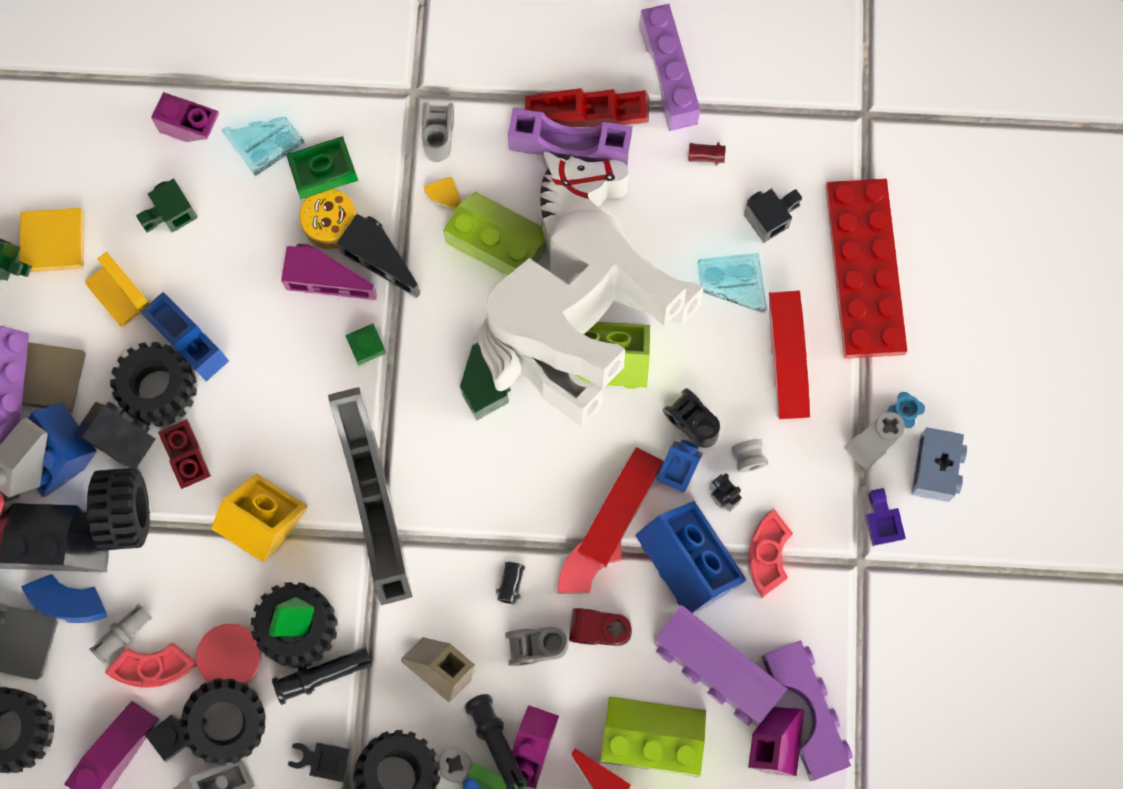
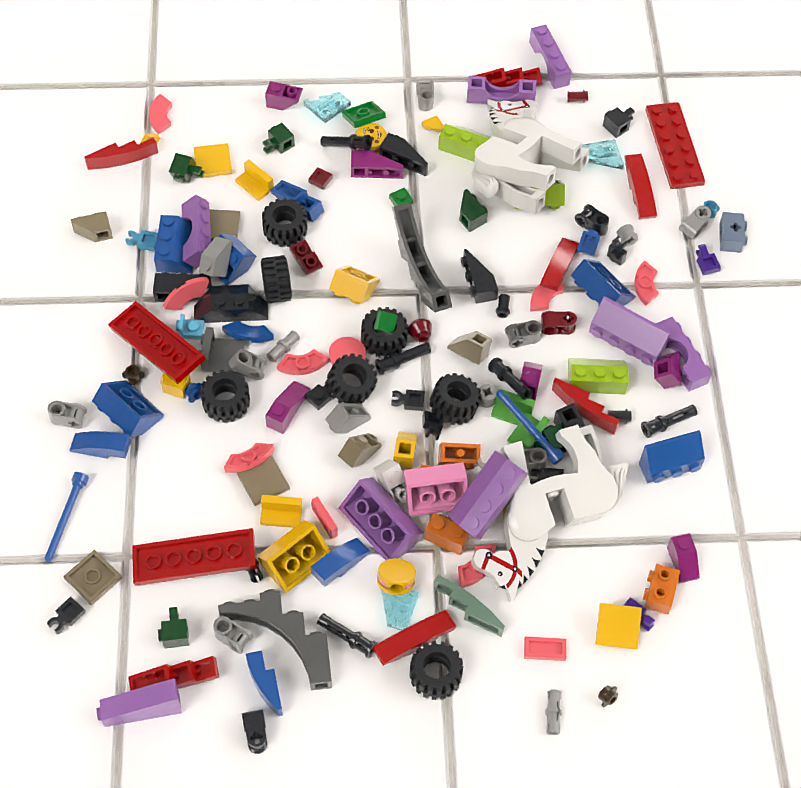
camera: 10 degrees left, 15 degrees down
black brick [74,401,156,468] -> none
none -> light grey piece [229,349,267,380]
none -> dark red plate [308,167,333,190]
none -> black pin [320,134,372,150]
none -> dark red cone [408,318,432,342]
none -> black slope [460,249,498,304]

